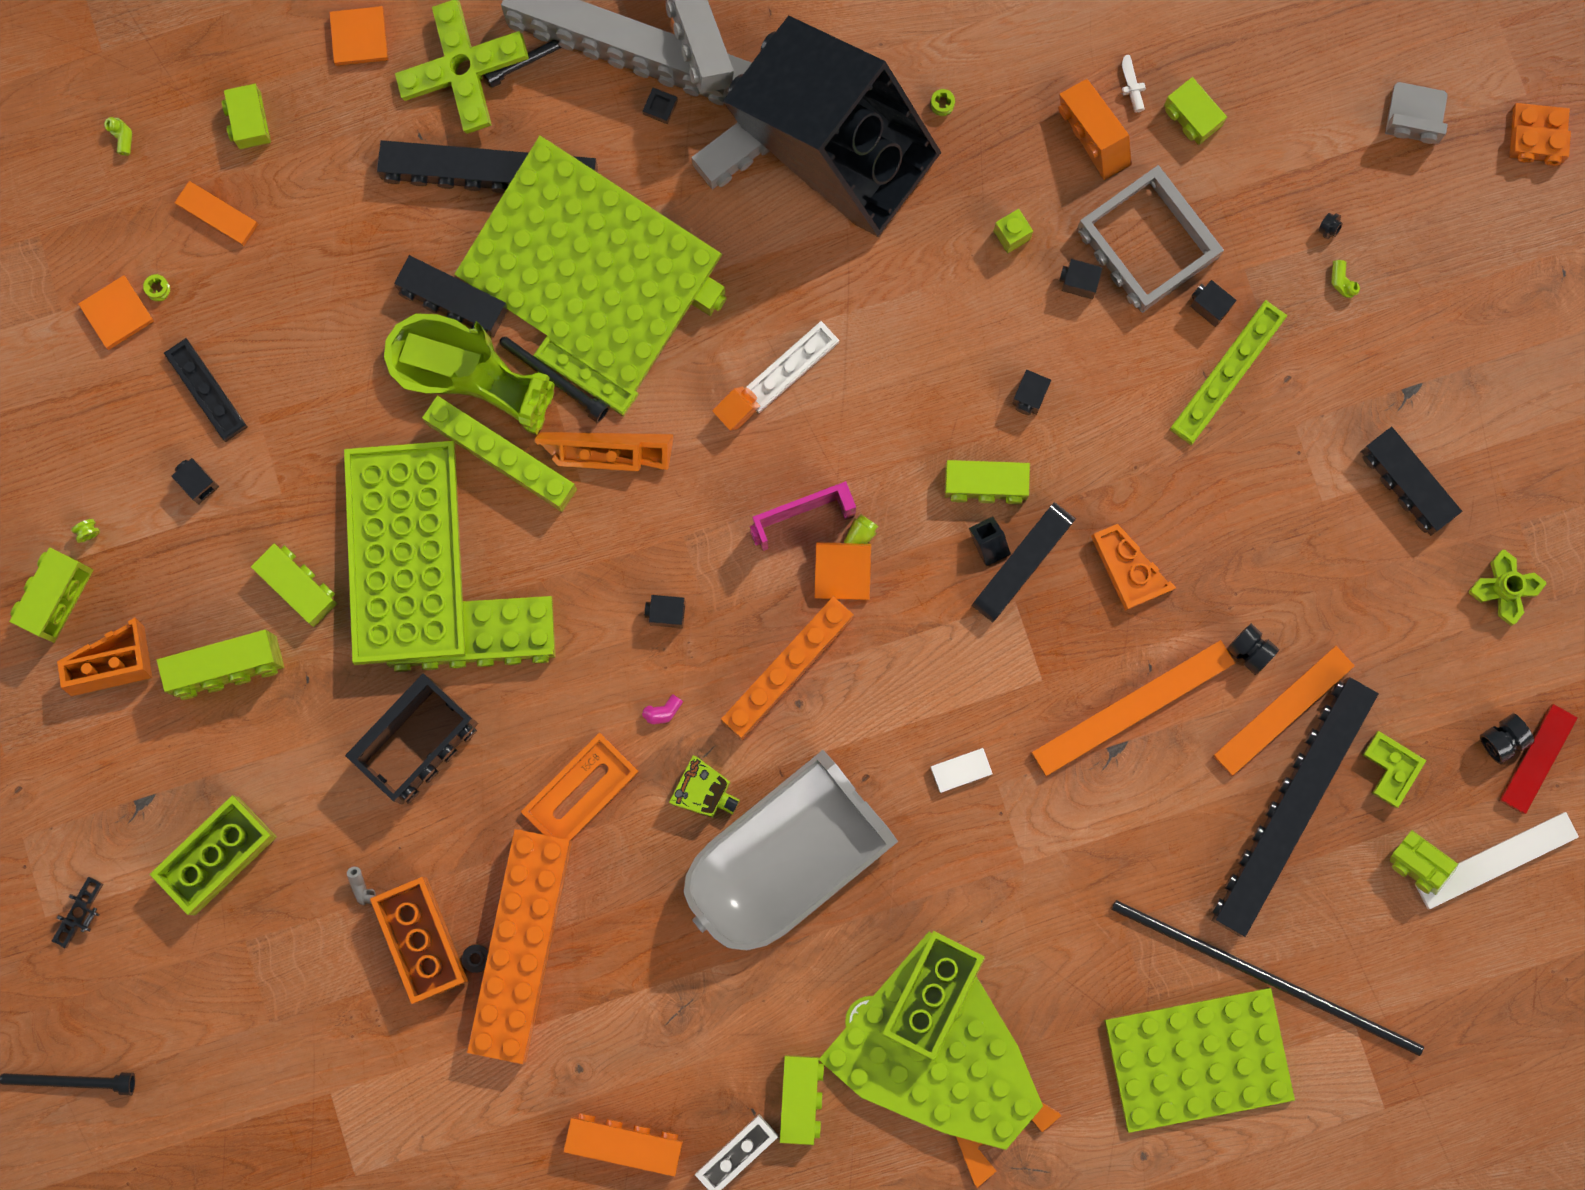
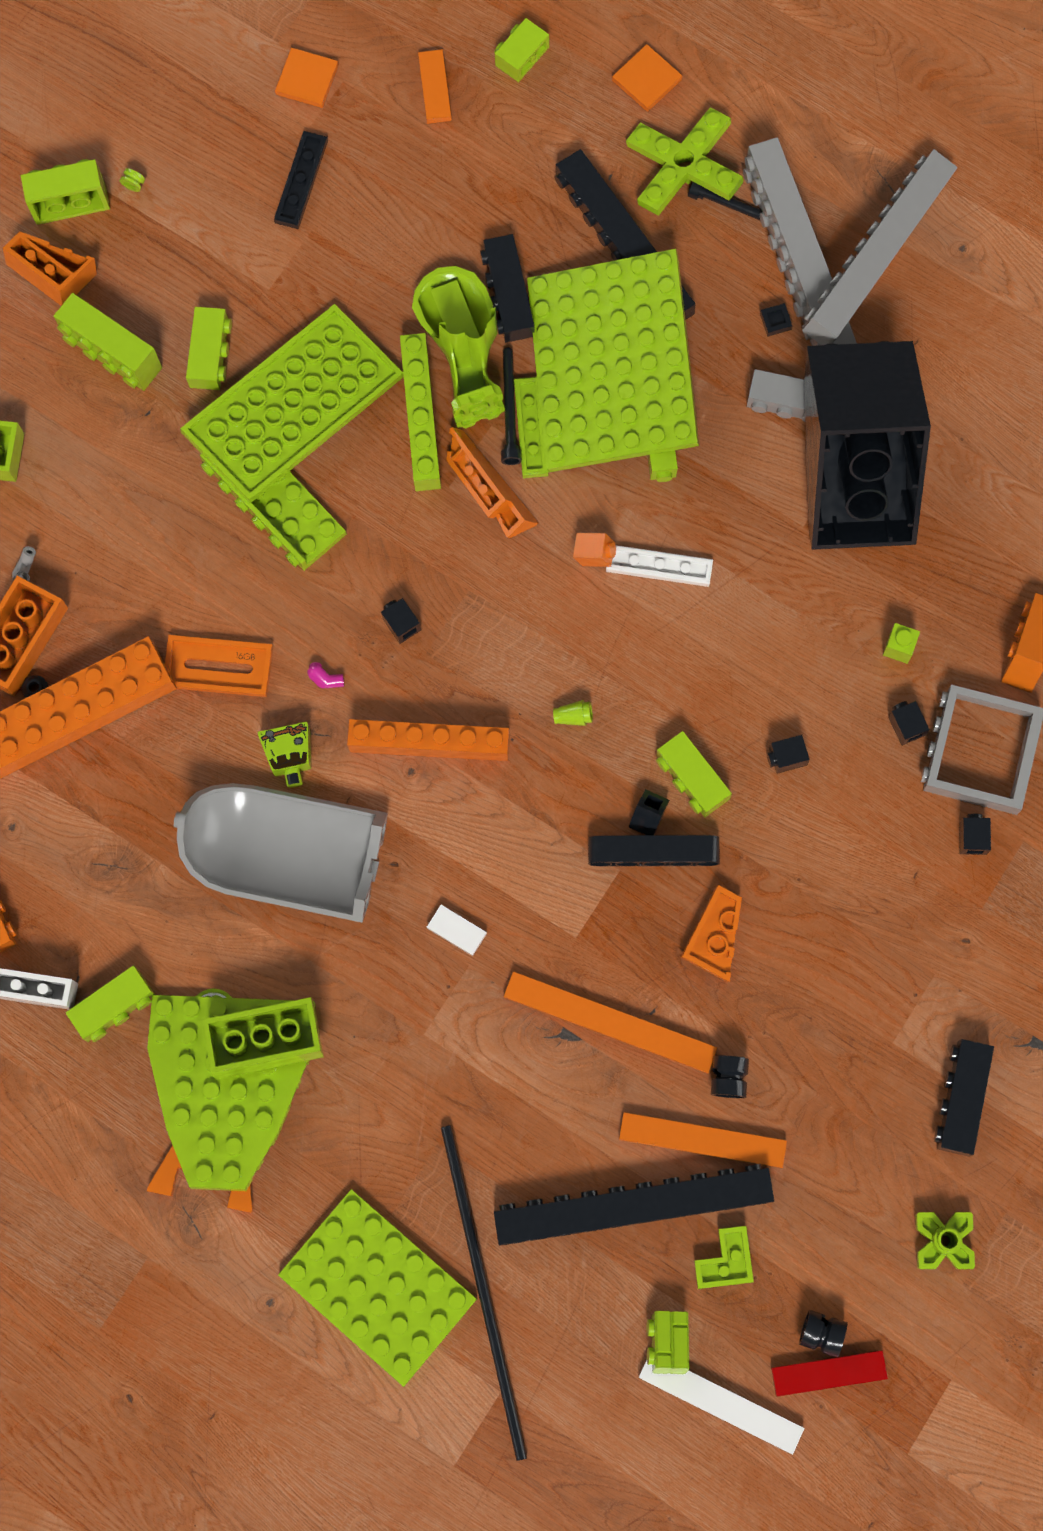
camera: 55 degrees right, 5 degrees down
lime bush [143,274,170,301] -> none
black brick [172,458,219,504] -> none
black hose [345,673,479,805] -> none
dark pink panel [749,481,856,551] -> none
orange tile [815,542,871,600] -> none
lime bush [931,89,955,116] -> none
lime tile [1169,300,1288,446] -> none

